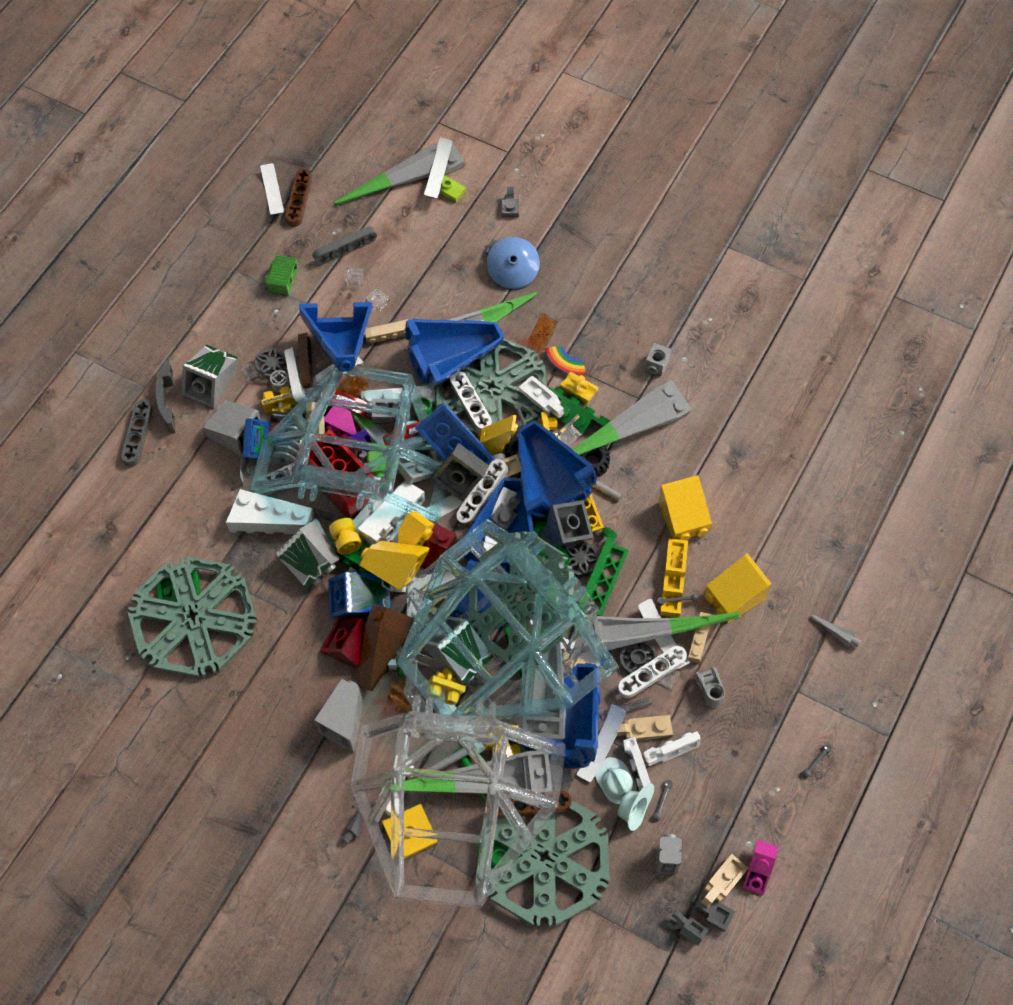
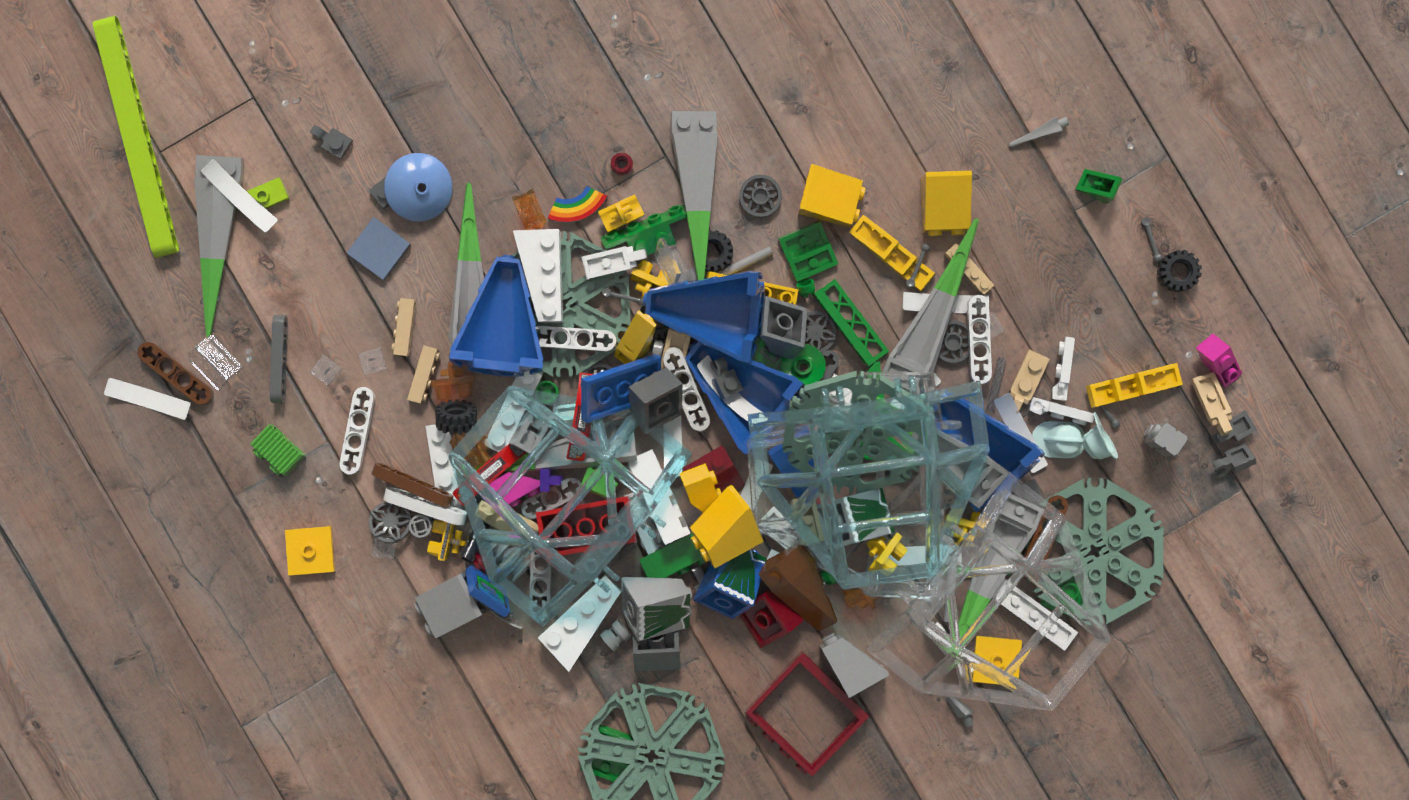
camera: 60 degrees left, 25 degrees up
dark grey beam [121,399,153,467] -> none
dark grey slope [155,360,175,433] -> none
light grey slope [182,345,238,408] -> none
blue cone [299,302,372,372] -> none
yellow wheel [329,518,362,555] -> none
light grey brick [645,343,671,376] -> none
light grey piece [695,666,725,708] -> none
none -> lime beam [93,15,179,258]
none -> clear panel [188,335,243,391]
none -> yellow plate [285,526,335,576]
none -> white beam [340,387,375,474]
none -> sand blue tile [347,217,411,280]
none -> tan piece [391,298,416,357]
none -> clear orange hips [431,362,475,400]
none -> black tyre [435,399,477,435]
none -> white wedge [513,229,563,324]
none -> light grey wheel [600,619,632,651]
none -> dark red plate [610,153,633,176]
none -> dark grey slope [633,630,681,672]
none -> dark grey wheel [739,175,782,217]
none -> dark red window [745,651,869,776]
none -> green slope [778,221,838,282]
none -> white plate [992,578,1078,651]
none -> green slope [1076,169,1123,204]
none -> yellow slope [1086,363,1183,408]
none -> black tyre [1157,250,1202,292]

